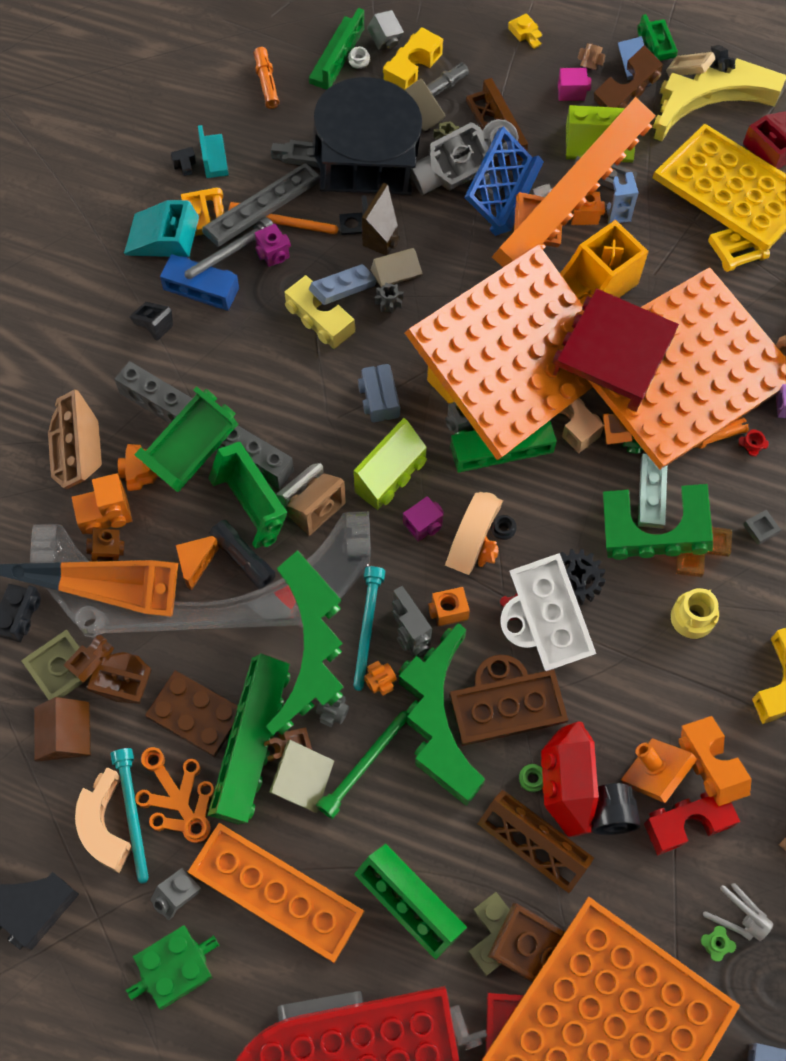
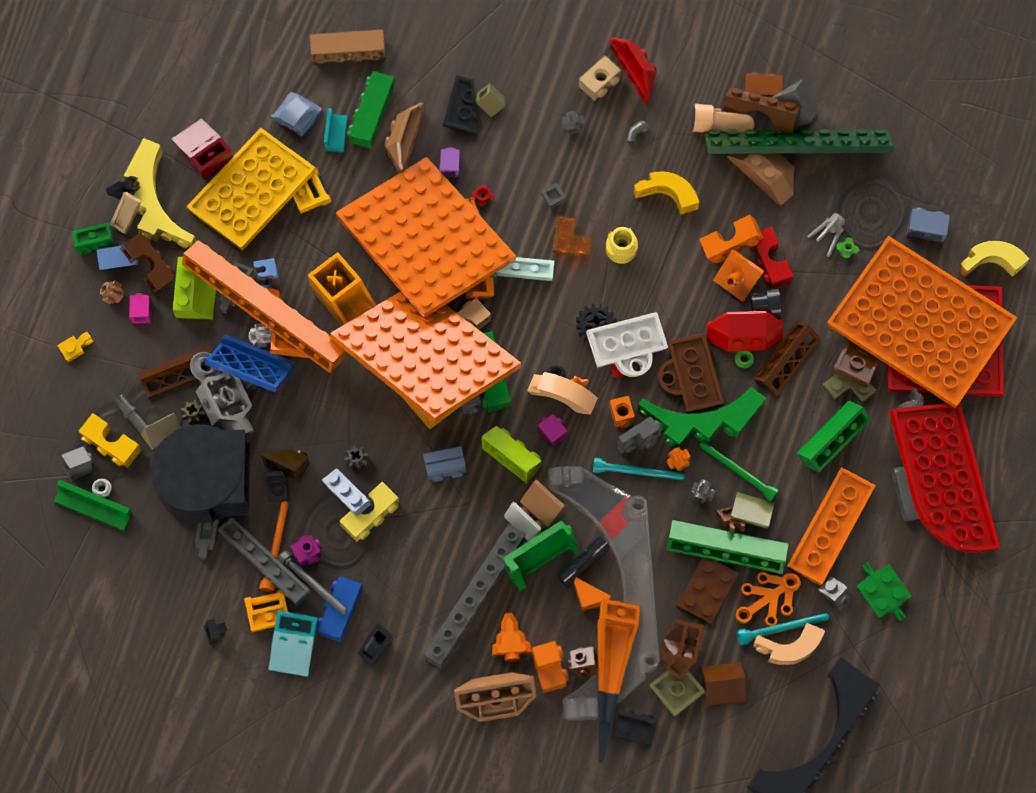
camera: 90 degrees left, 5 degrees up
green panel [134,386,238,492] -> none
teal panel [198,125,229,178] -> none
orange pin [253,47,280,109] -> none
green arch [266,550,344,735] -> none
dark tan slope [371,248,422,288] -> none
dark red panel [552,288,679,412] -> none
green arch [603,484,713,560] -> none

